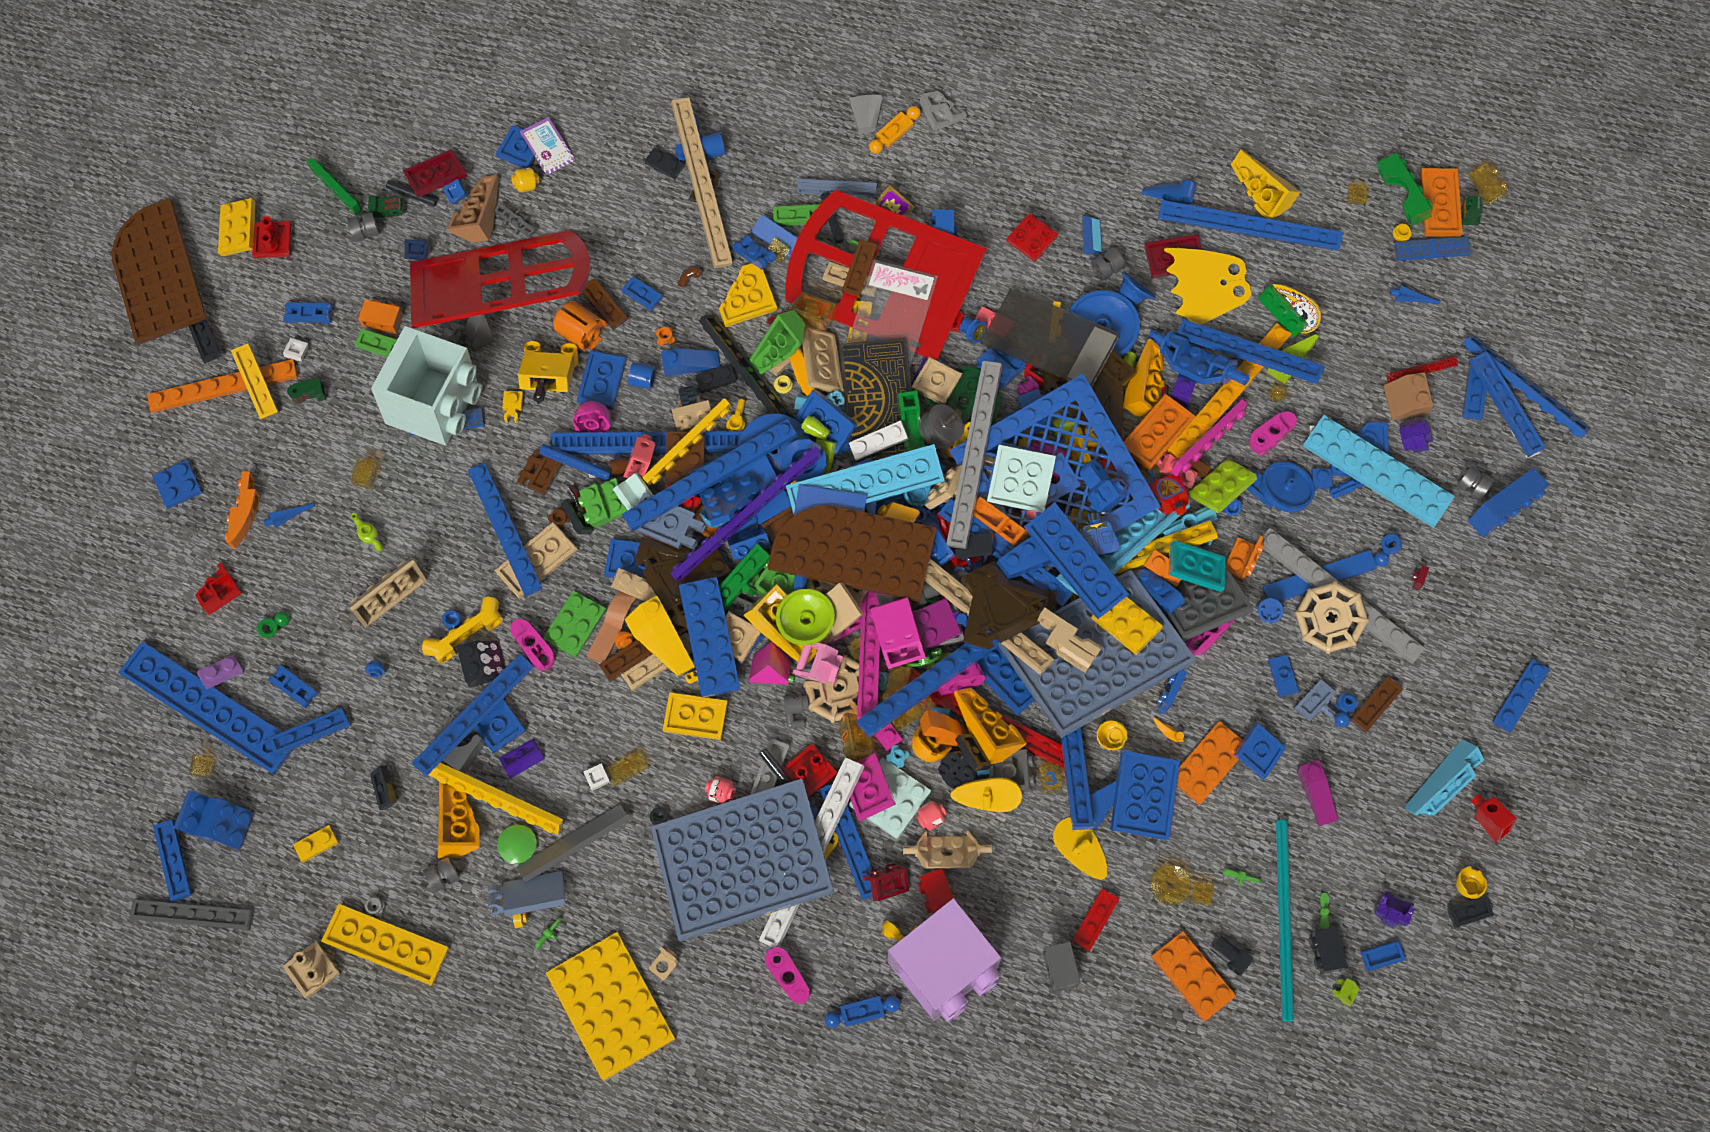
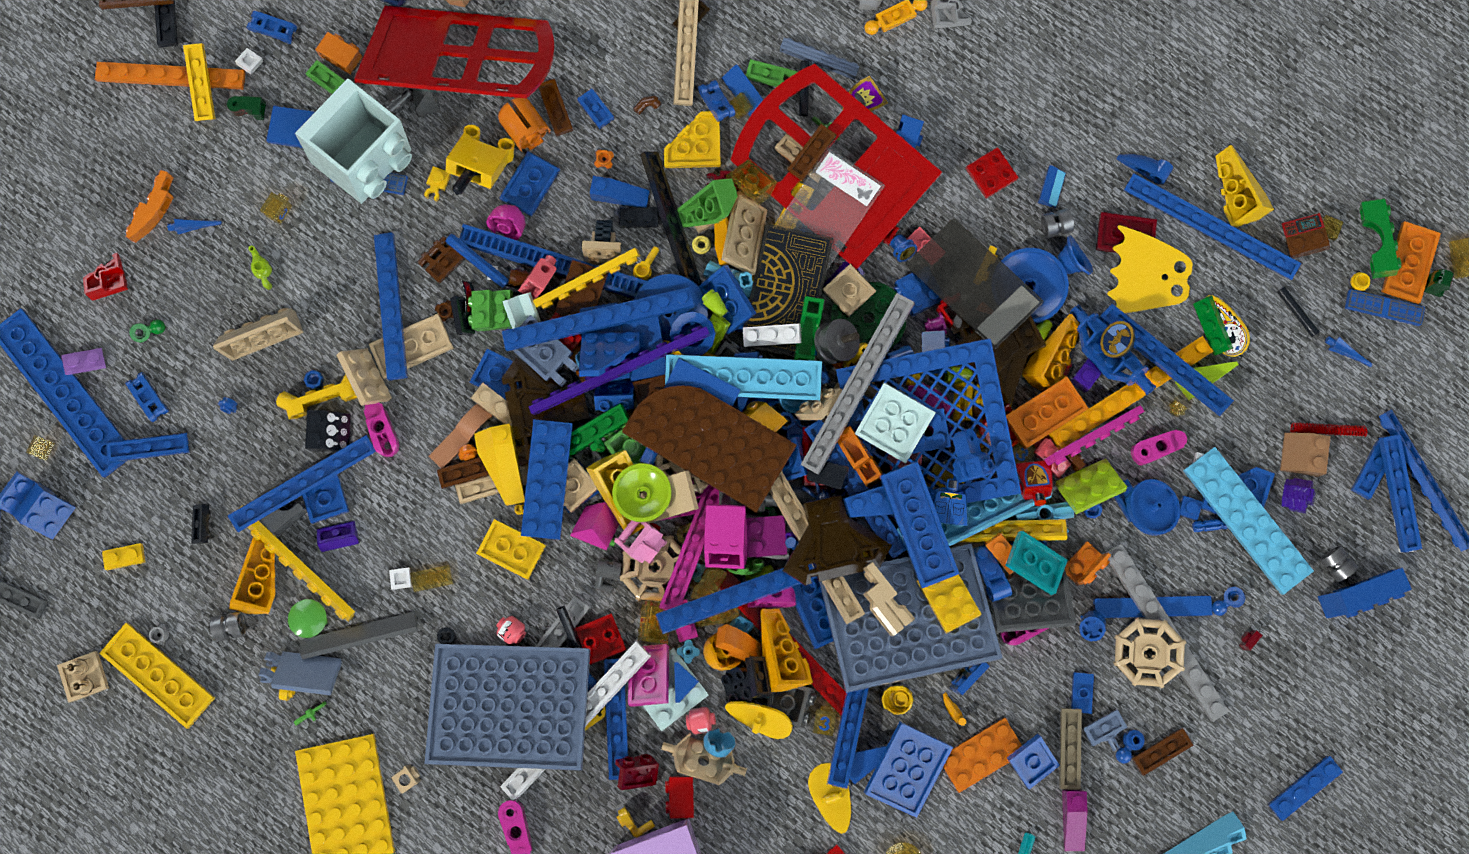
camera: 15 degrees right, 10 degrees up
blue plate [152,460,203,509] -> none
bright green plate [543,591,607,658] -> none
blue piece [628,362,656,390] -> none
none -> blue tile [266,106,315,148]
none -> tan plate [337,348,392,406]
none -> blue slope [674,662,699,703]
none -> dark azure hair [703,728,736,758]
none -> dark tan plate [1059,708,1082,790]
none -> shield [1100,321,1135,358]
none -> black piece [1277,287,1320,337]
none -> reddish brown slope [1281,213,1330,259]

